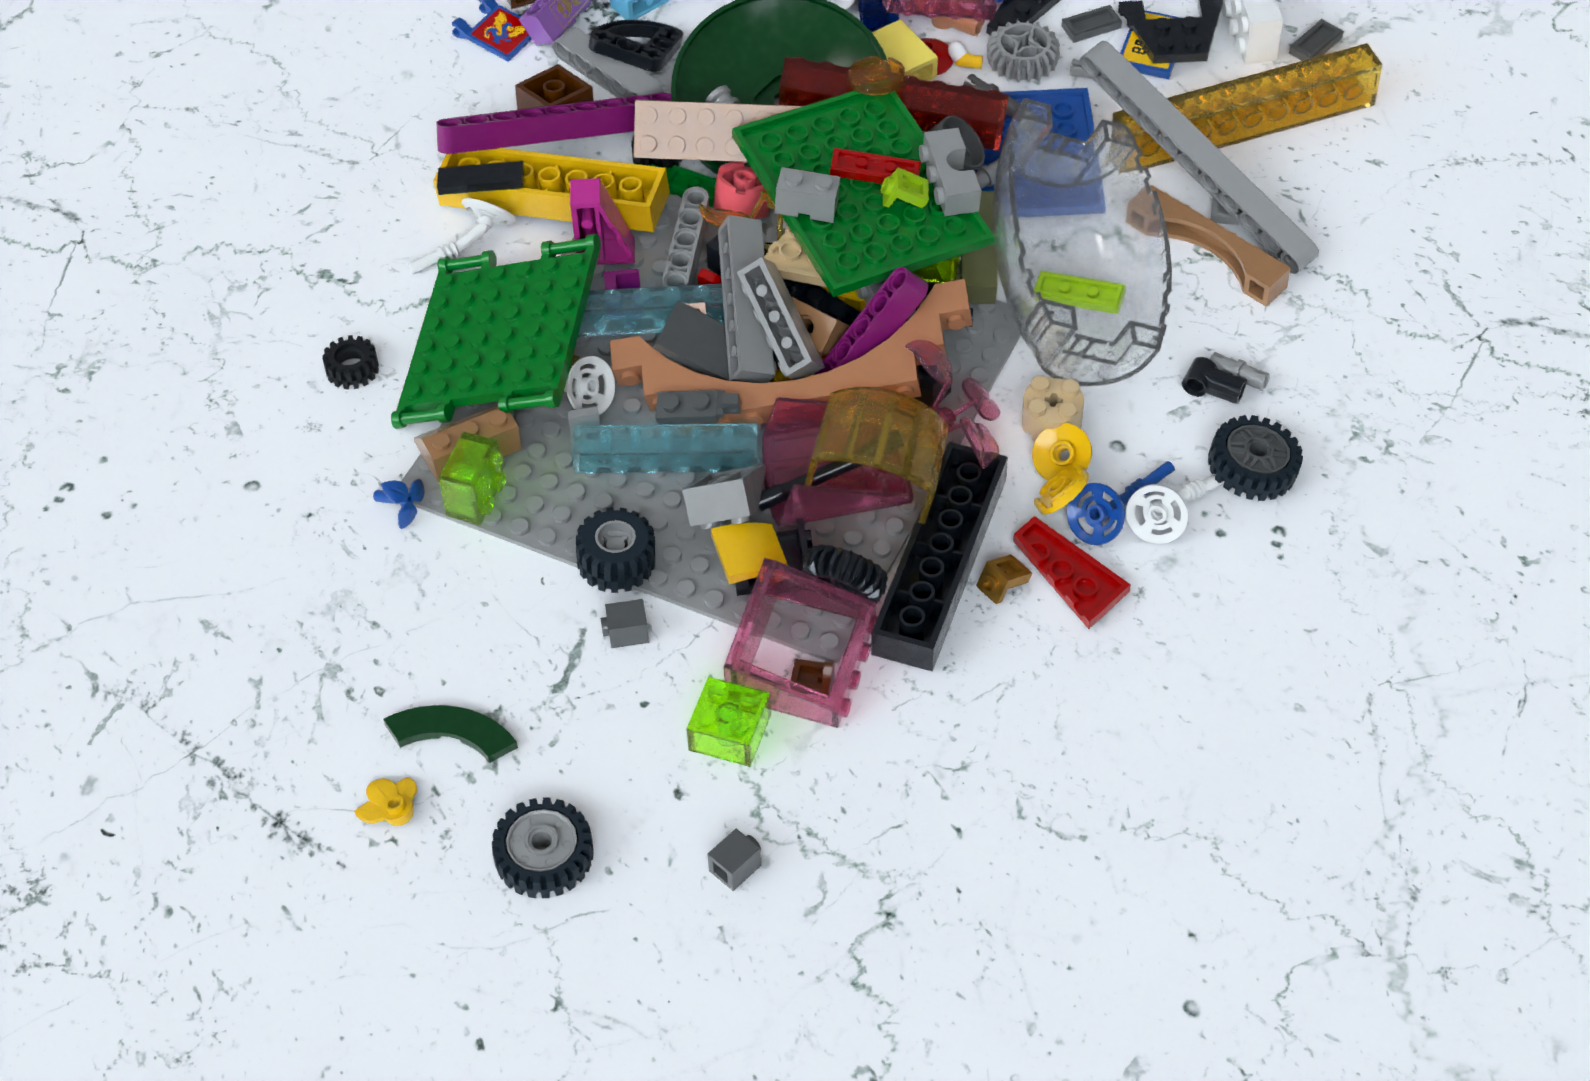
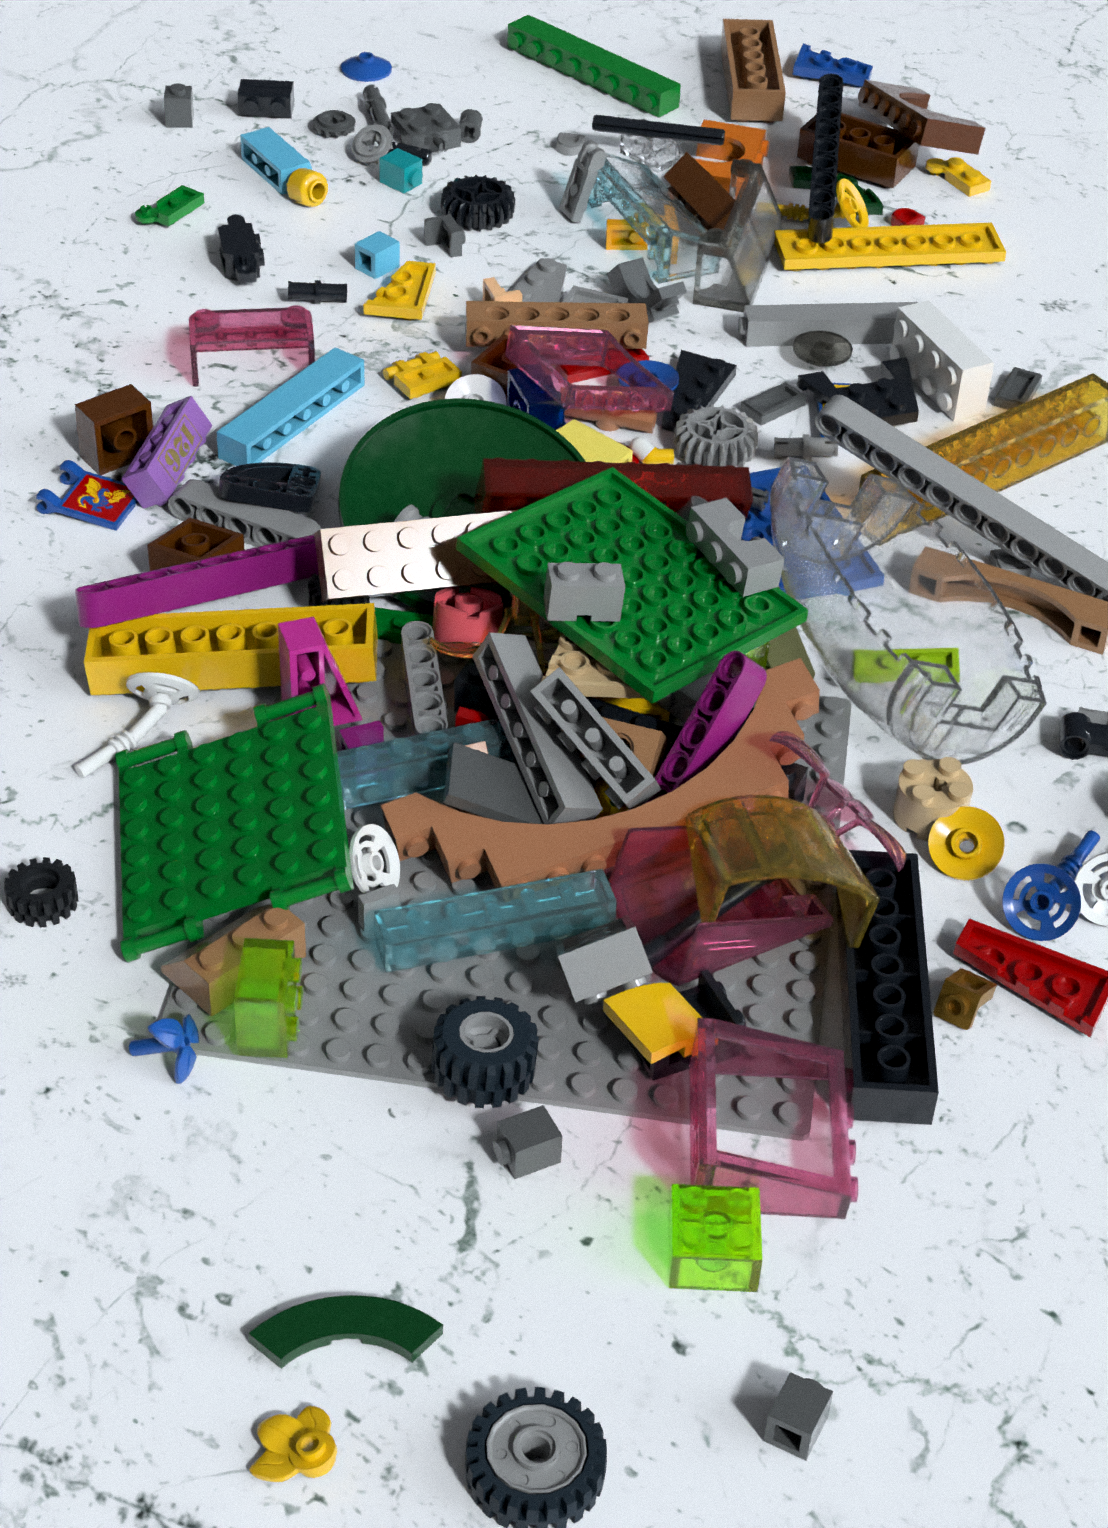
camera: 20 degrees left, 10 degrees down
black tile [437,161,525,195] -> none
dark grey hinge [655,390,742,425] -> none
reddish brown tile [789,659,835,699] -> none
black gear [801,544,888,606] -> none
red tile [830,148,921,184] -> none
clear orange tile [848,56,905,95] -> none
lime bracket [881,167,929,209] -> none
yellow tile [1034,464,1089,515] -> none

